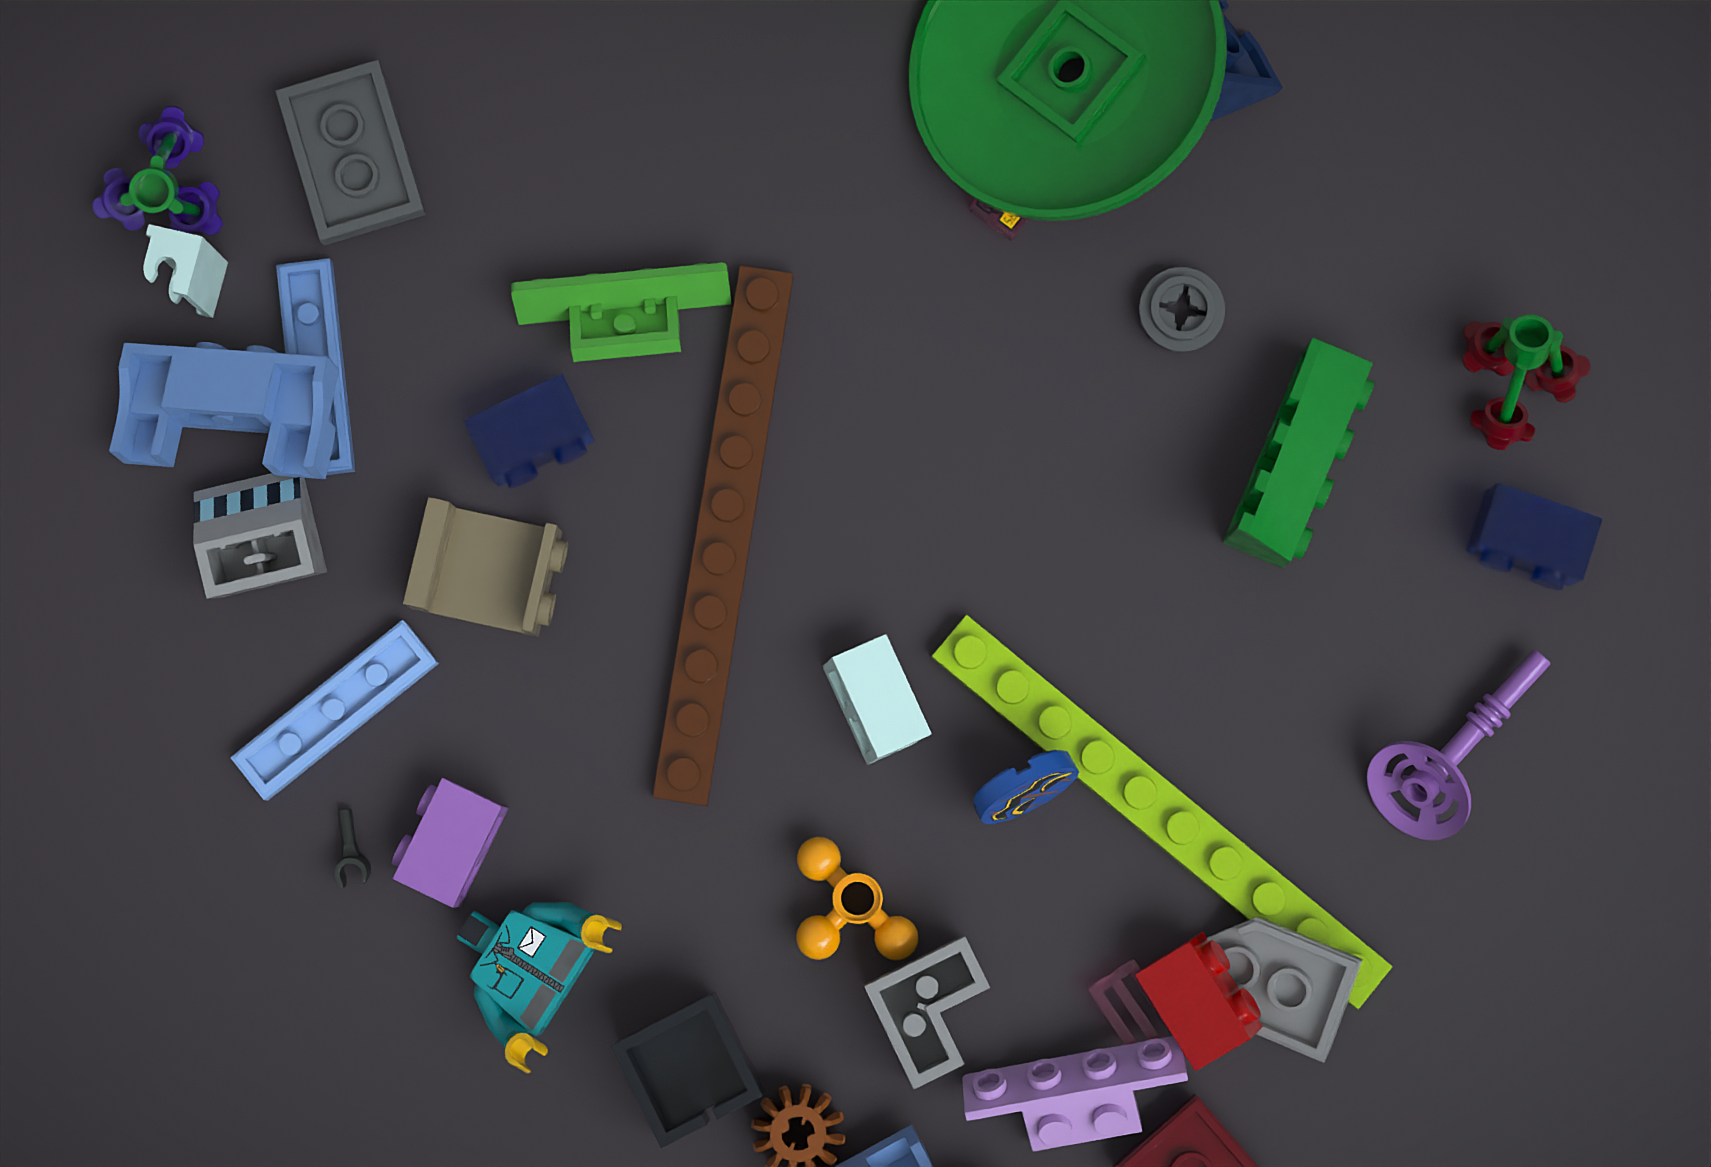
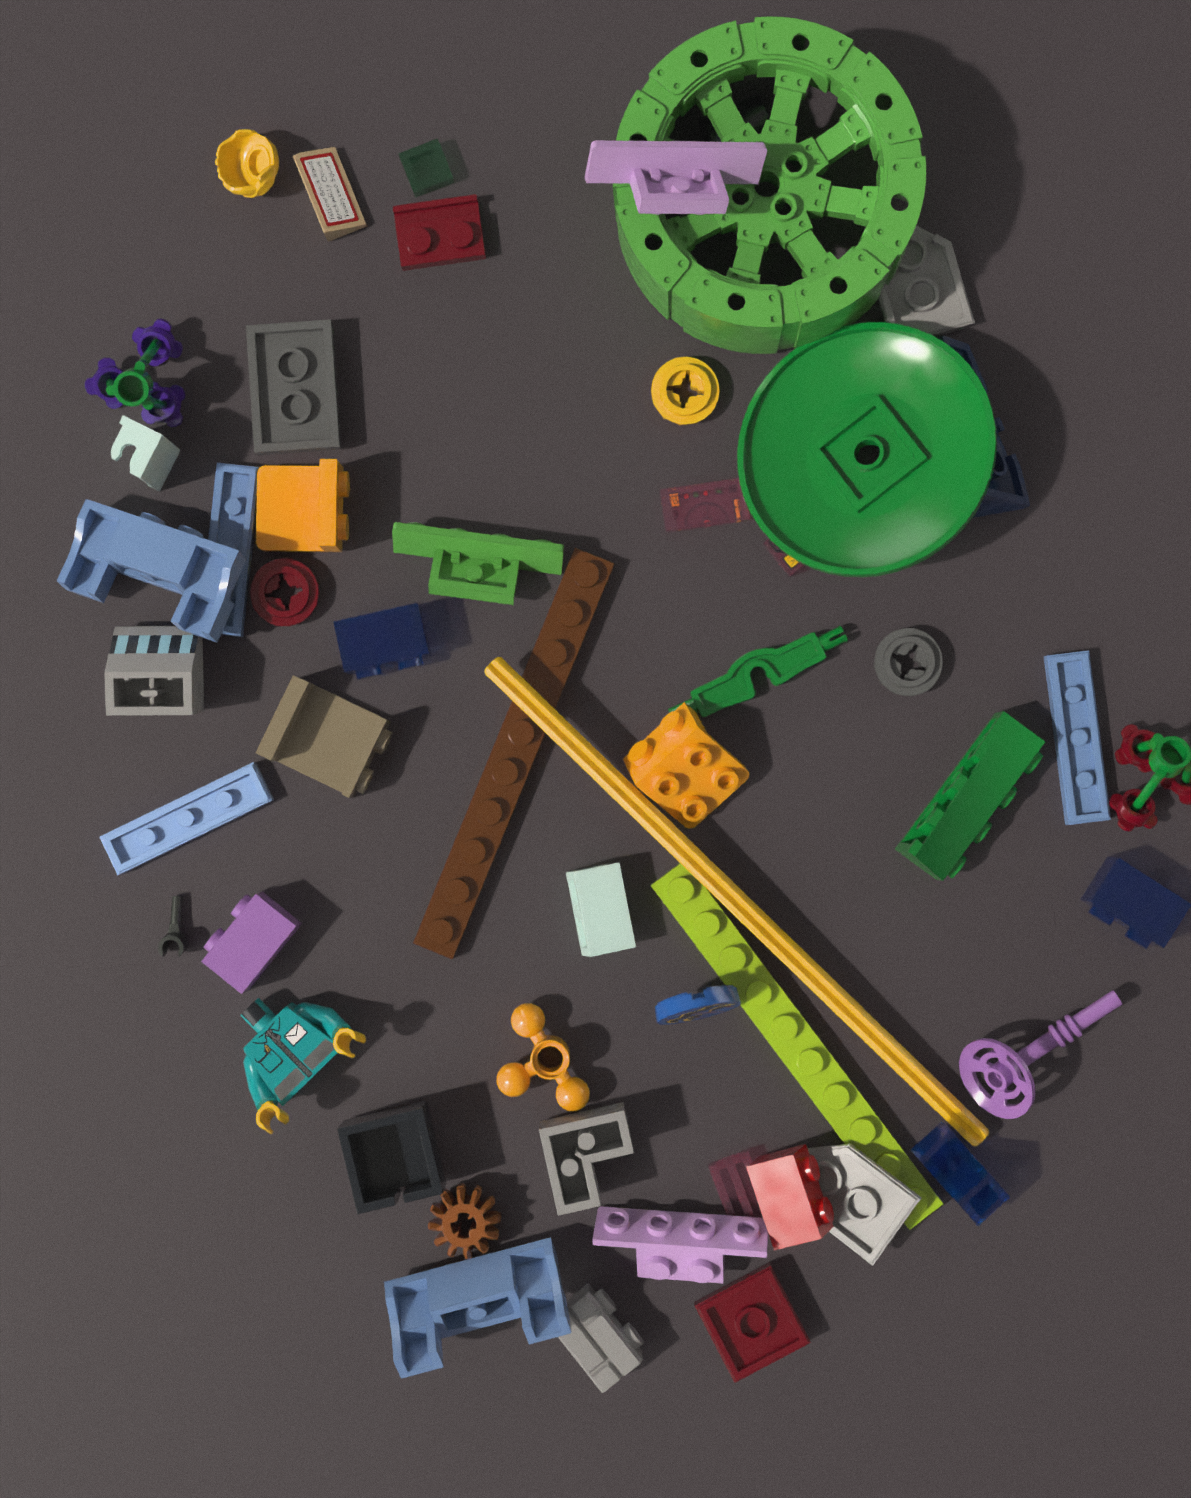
camera: 15 degrees right, 5 degrees up
none -> dark red gear [250,558,319,627]
none -> light orange bracket [256,459,350,552]
none -> yellow axle [484,657,989,1147]
none -> light orange bracket [623,702,749,828]
none -> yellow gear [651,357,719,426]
none -> clear pink tile [659,478,750,533]
none -> green piece [668,625,848,718]
none -> clear blue brick [911,1121,1010,1226]
none -> medium blue tile [1044,650,1111,825]

